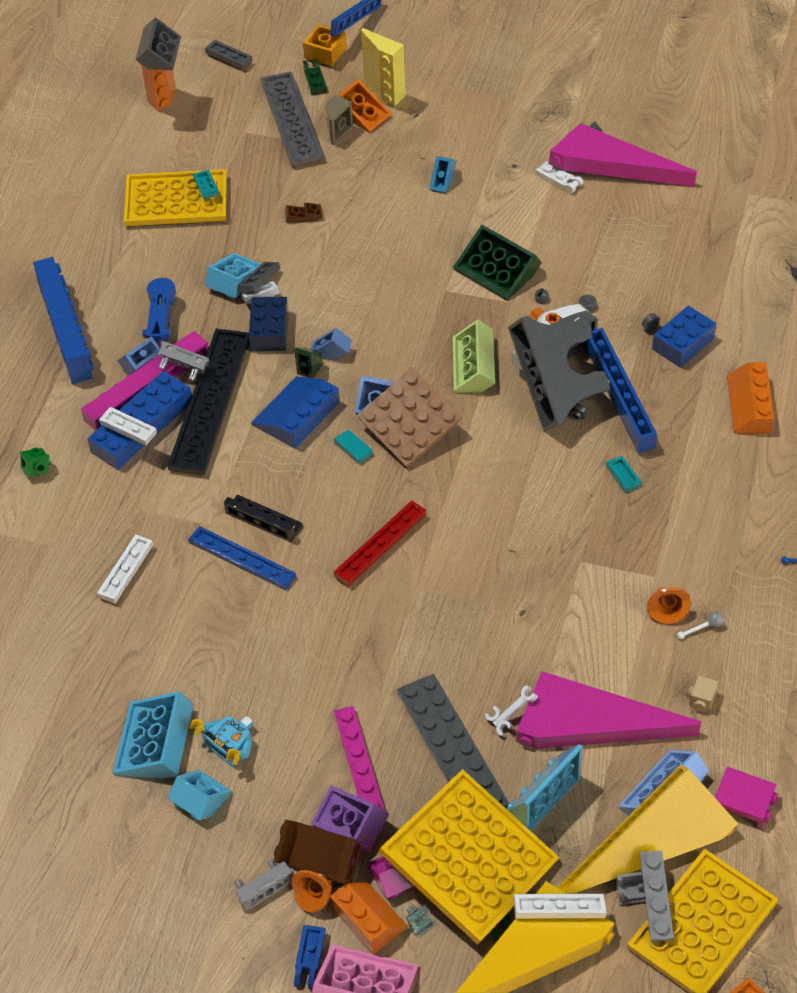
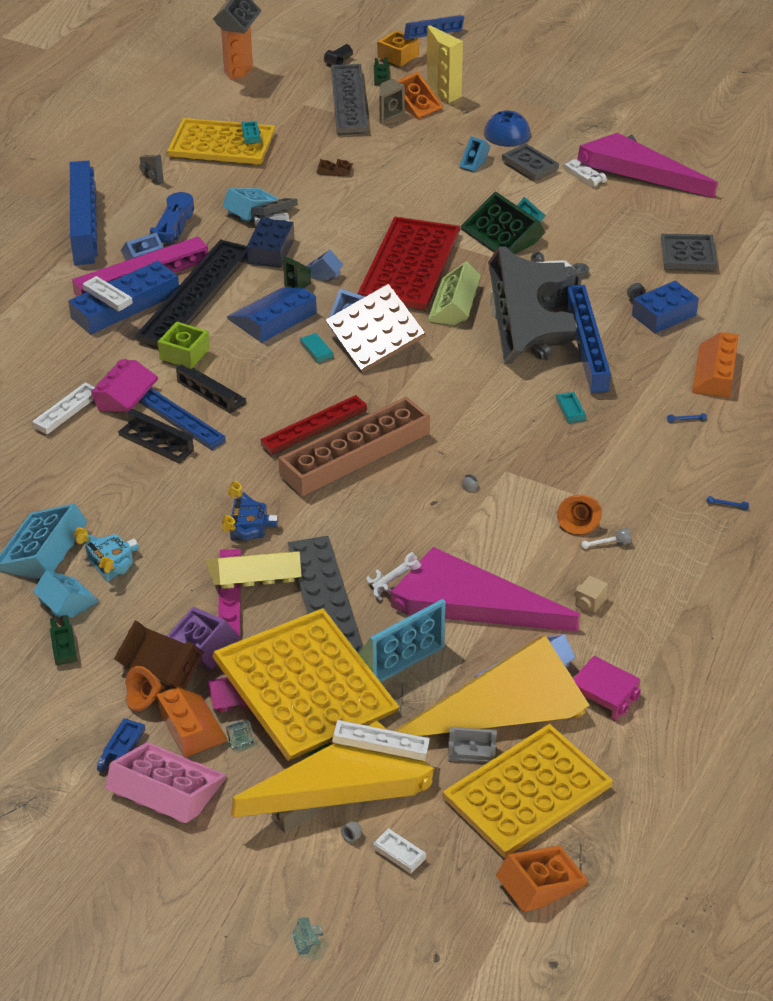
camera: 10 degrees right, 10 degrees down
green brick [20,448,51,477] -> none
light grey piece [158,341,209,382] -> none
dark grey plate [205,40,252,70] -> none
light grey piece [234,858,294,912] -> none
light grey plate [639,851,674,942] -> none
none -> dark green hinge [50,615,78,665]
none -> dark pink slope [91,359,158,412]
none -> black fence [118,409,194,464]
none -> dark grey wing [139,154,164,185]
none -> lime brick [158,322,210,369]
none -> light yellow slope [206,552,302,589]
none -> blue torso [221,481,278,541]
none -> nougat brick [278,396,430,497]
none -> black piece [324,44,353,65]
none -> red plate [357,216,460,310]
none -> light grey hinge [462,474,478,492]
none -> blue piece [484,110,531,147]
none -> dark grey plate [502,144,559,180]
none -> teal plate [517,197,546,222]
none -> dark grey plate [661,234,717,271]
none -> blue hinge [667,413,707,423]

